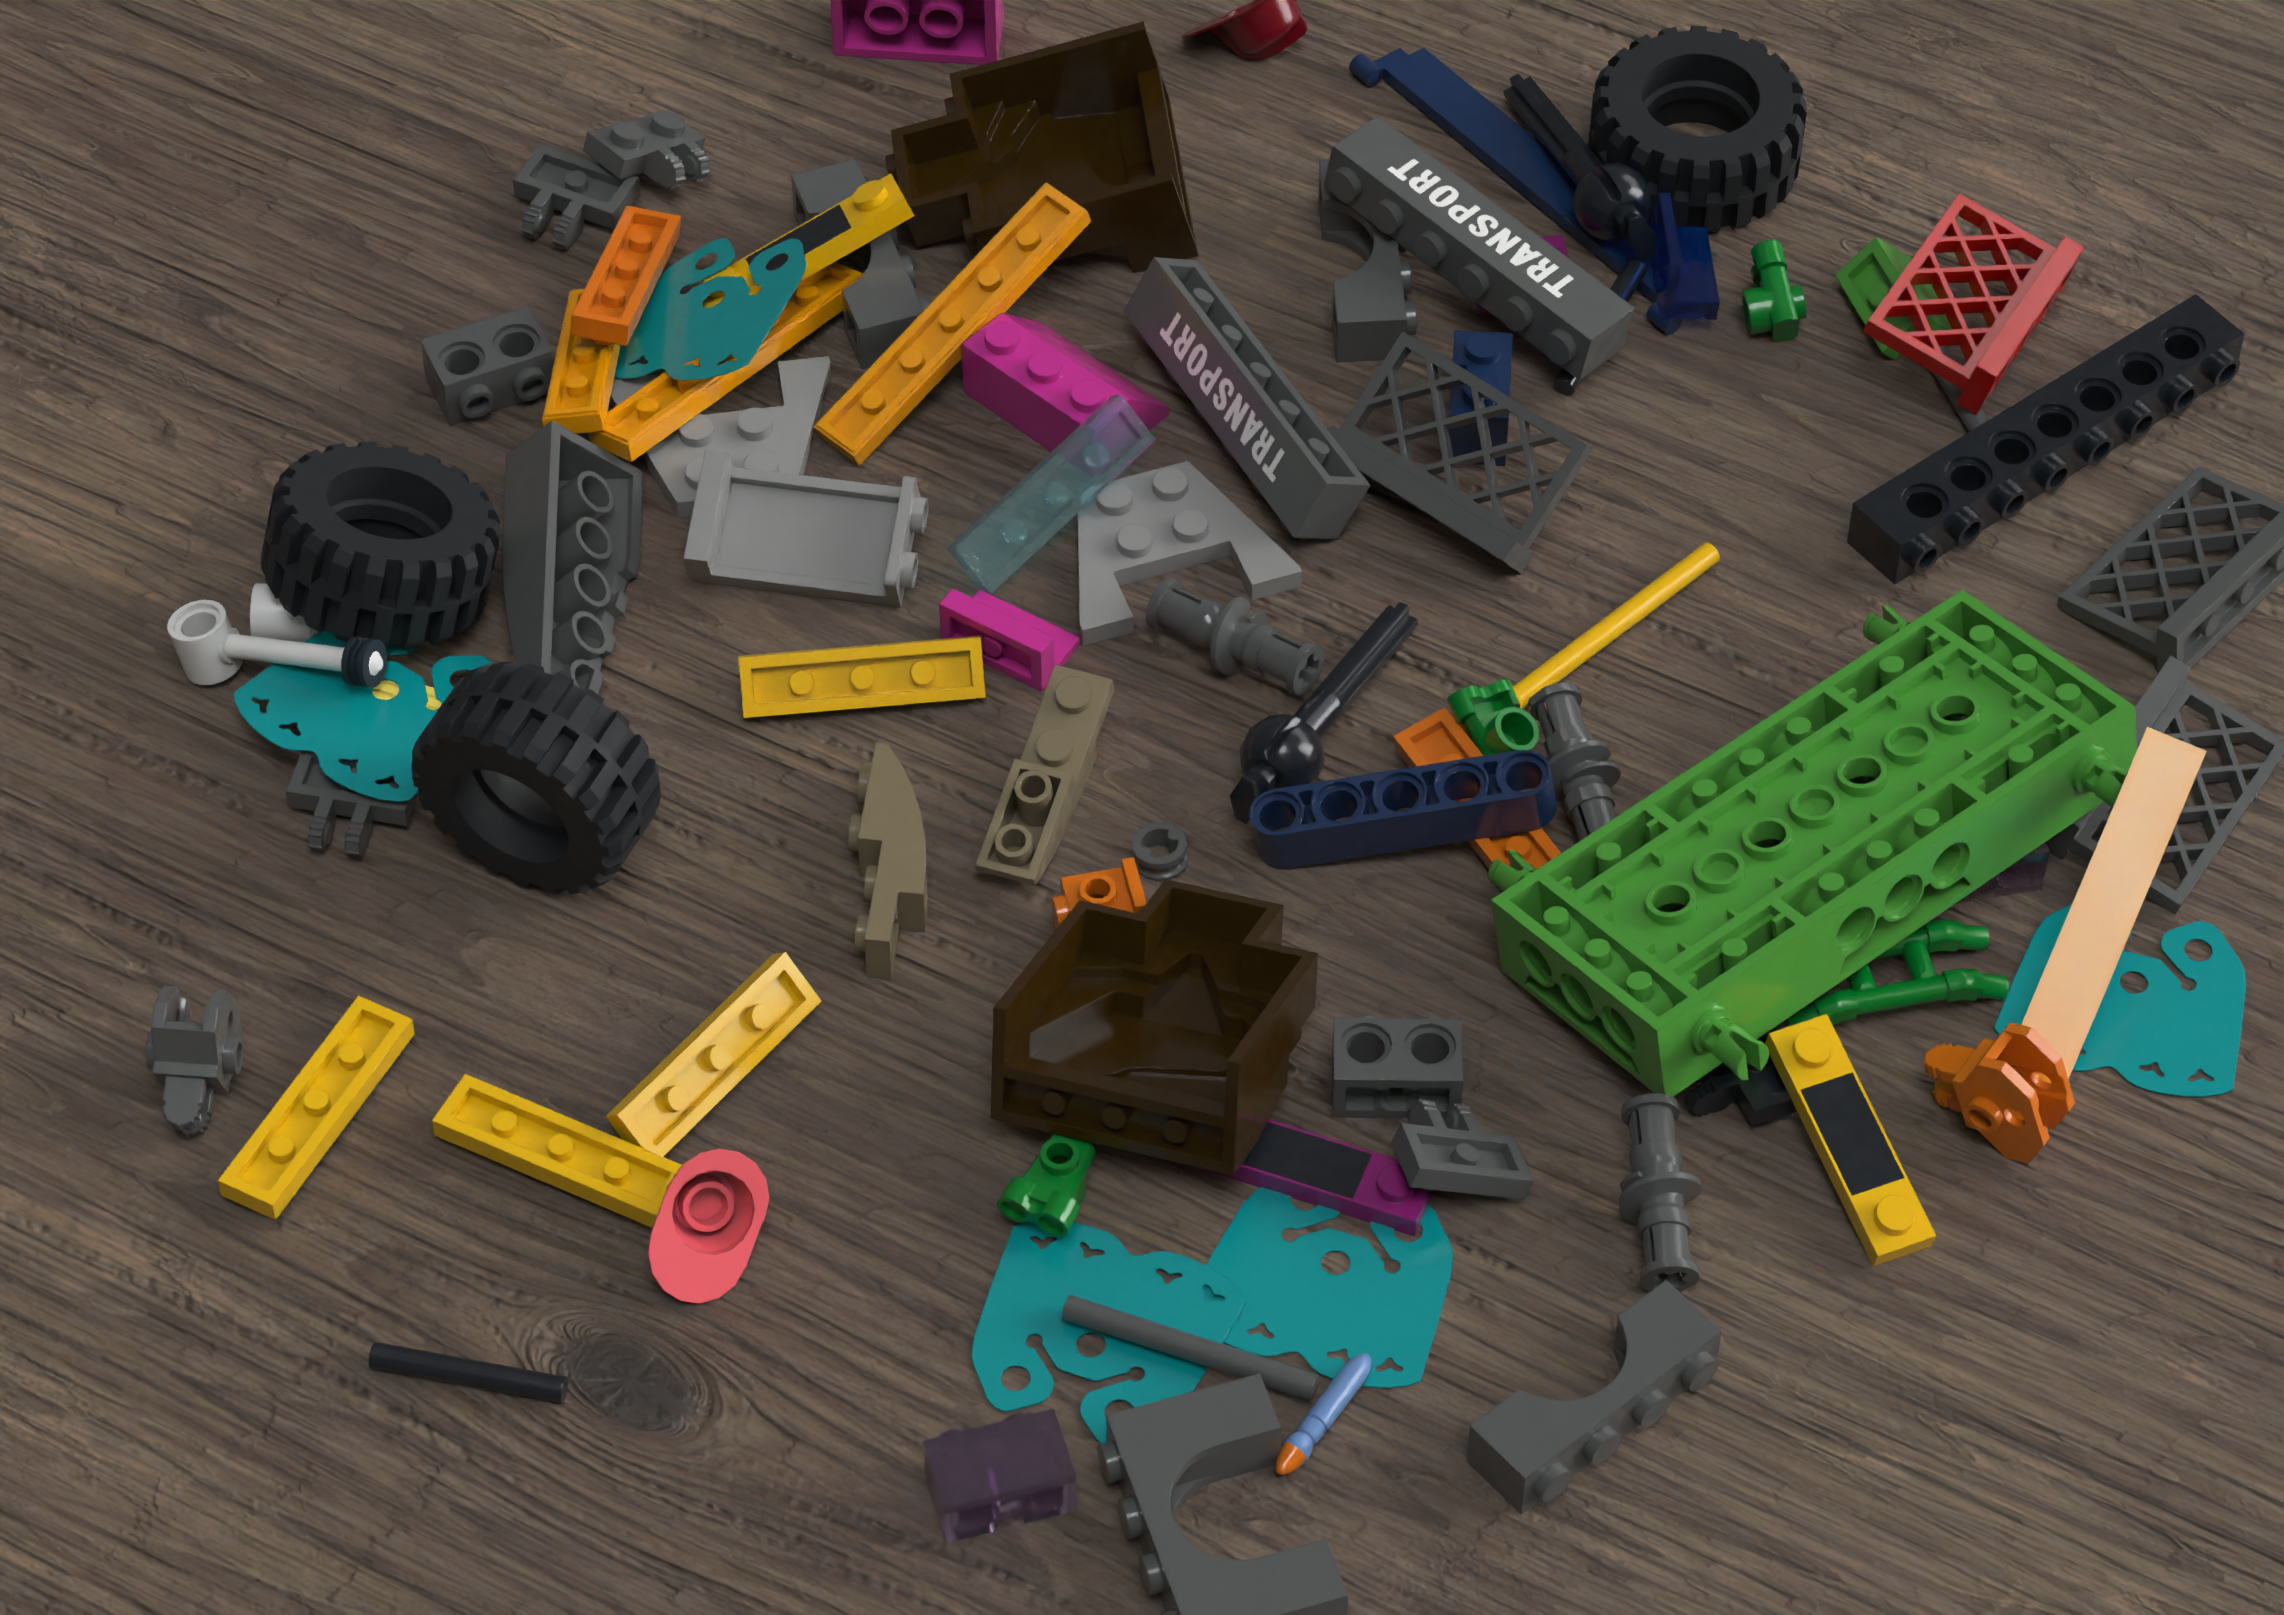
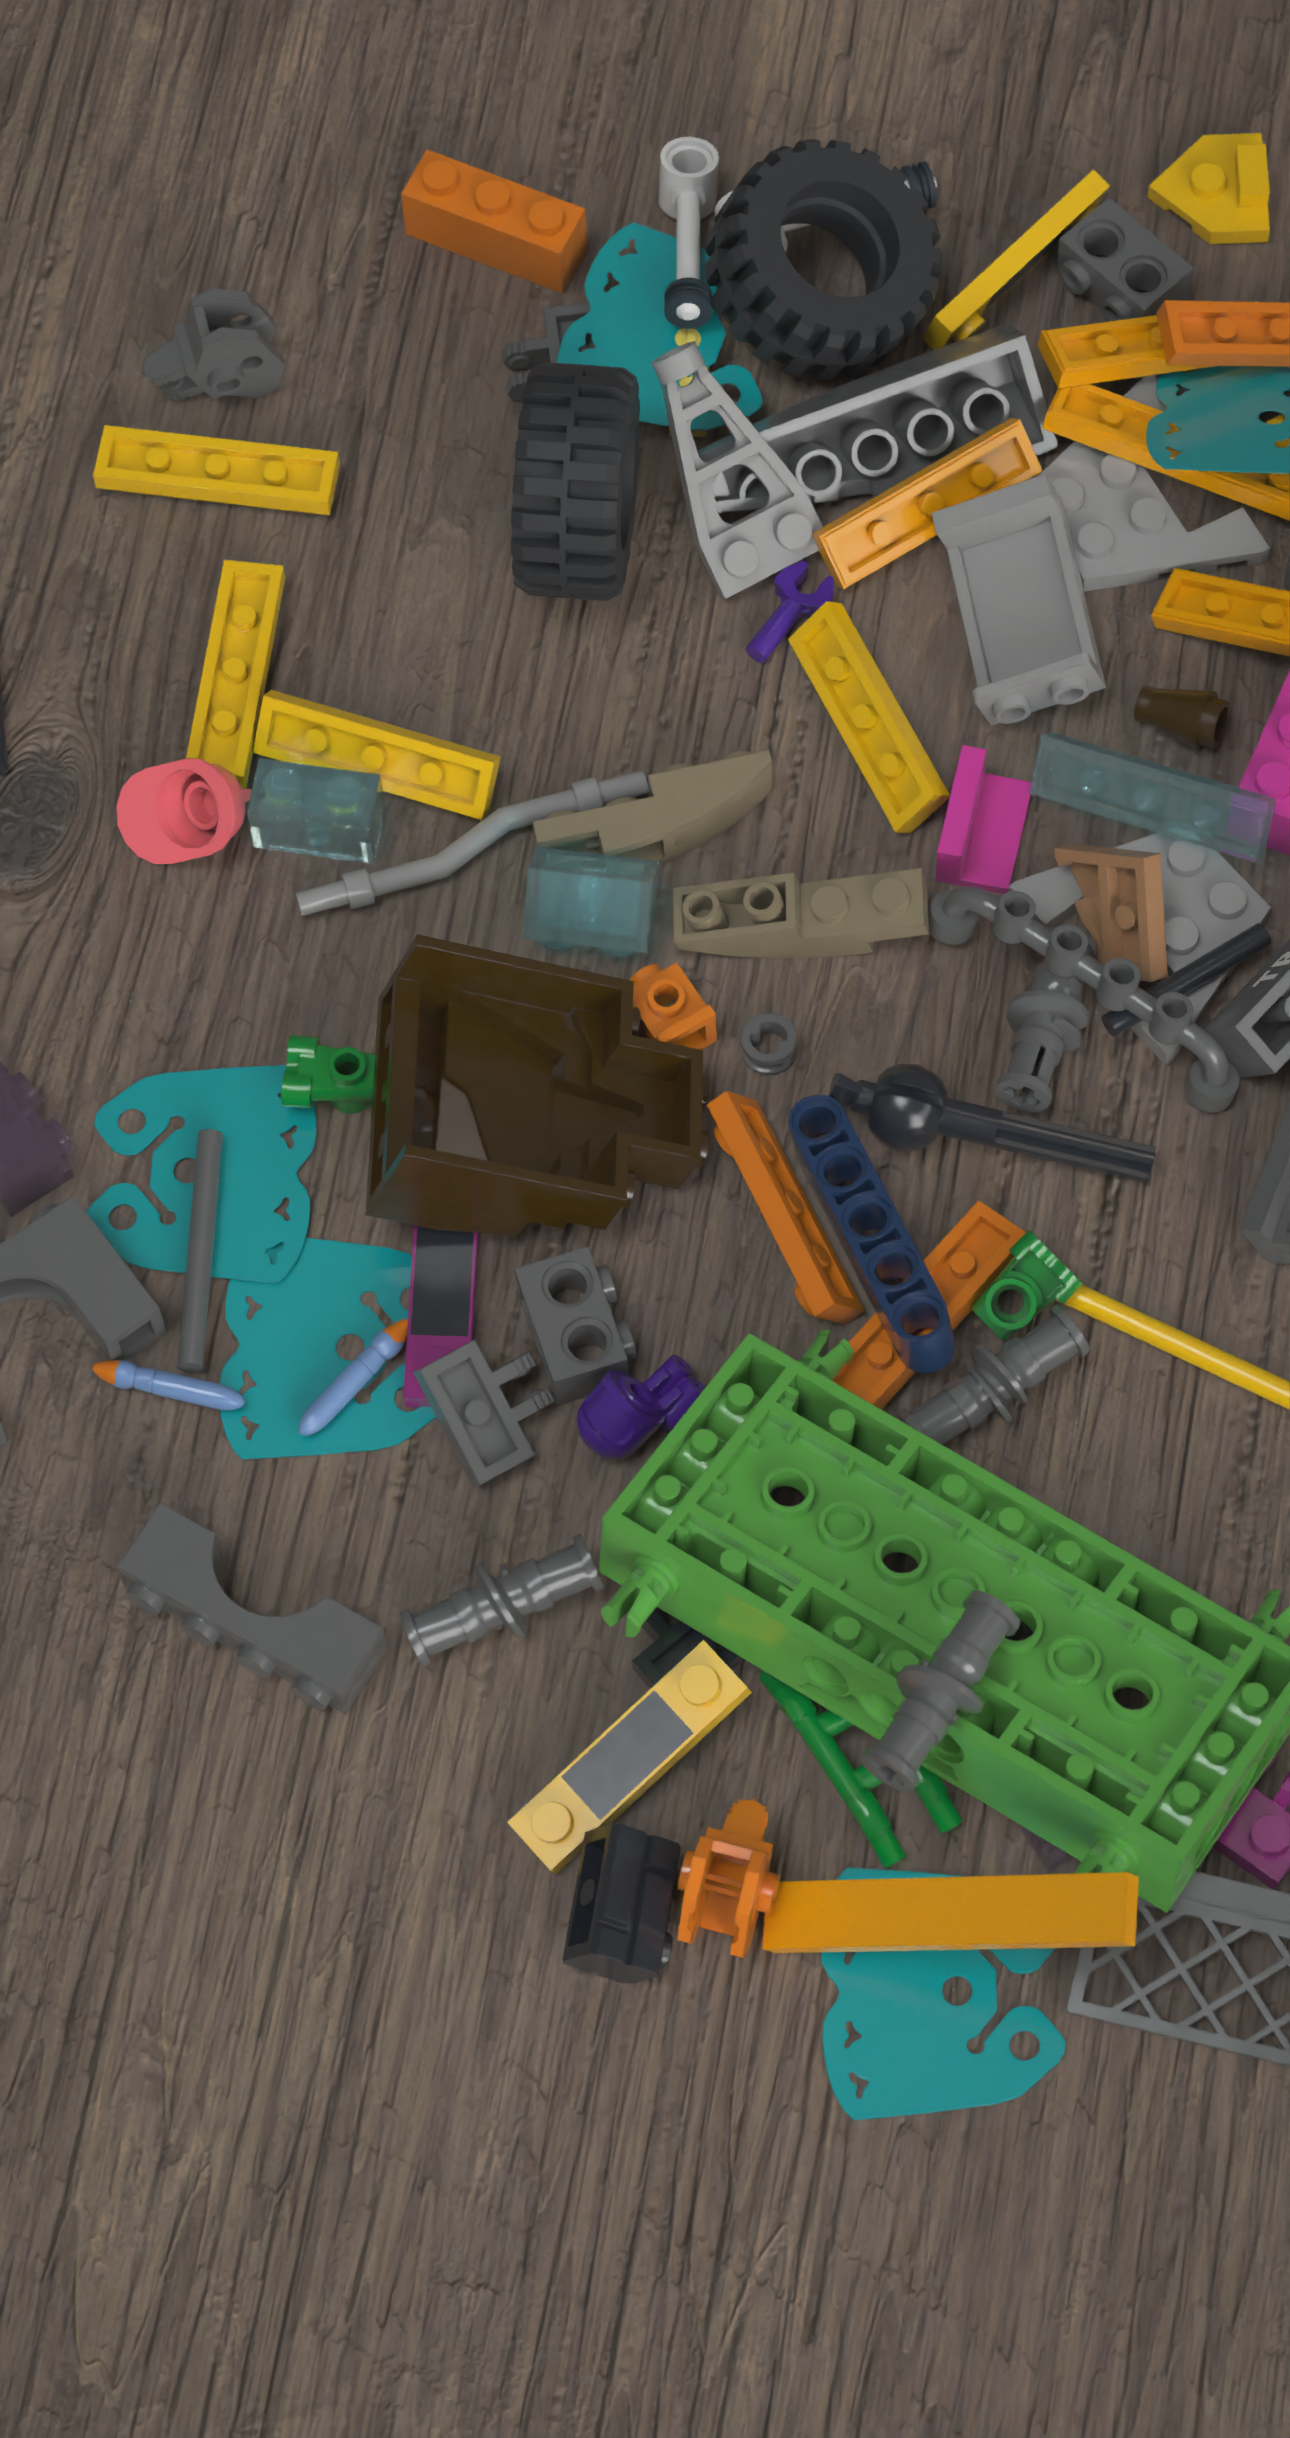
camera: 75 degrees right, 15 degrees up
none -> clear light blue brick [247,758,386,864]
none -> light grey bar [295,770,649,917]
none -> medium blue piece [298,1319,409,1436]
none -> orange brick [401,149,588,294]
none -> clear light blue brick [523,847,659,957]
none -> black brick [562,1823,681,1984]
none -> dark purple piece [576,1354,706,1460]
none -> light grey plate [651,341,823,599]
none -> orange plate [707,1091,865,1325]
none -> dark purple bar [745,561,834,663]
none -> light orange tile [812,418,1043,589]
none -> dark grey piece [860,1590,1020,1792]
none -> yellow plate [922,169,1110,350]
none -> dark grey bar [928,886,1239,1112]
none -> medium nougat wing [1054,843,1168,982]
none -> black bar [1101,923,1271,1037]
none -> dark brown cone [1134,686,1230,751]
none -> yellow plate [1148,133,1270,244]

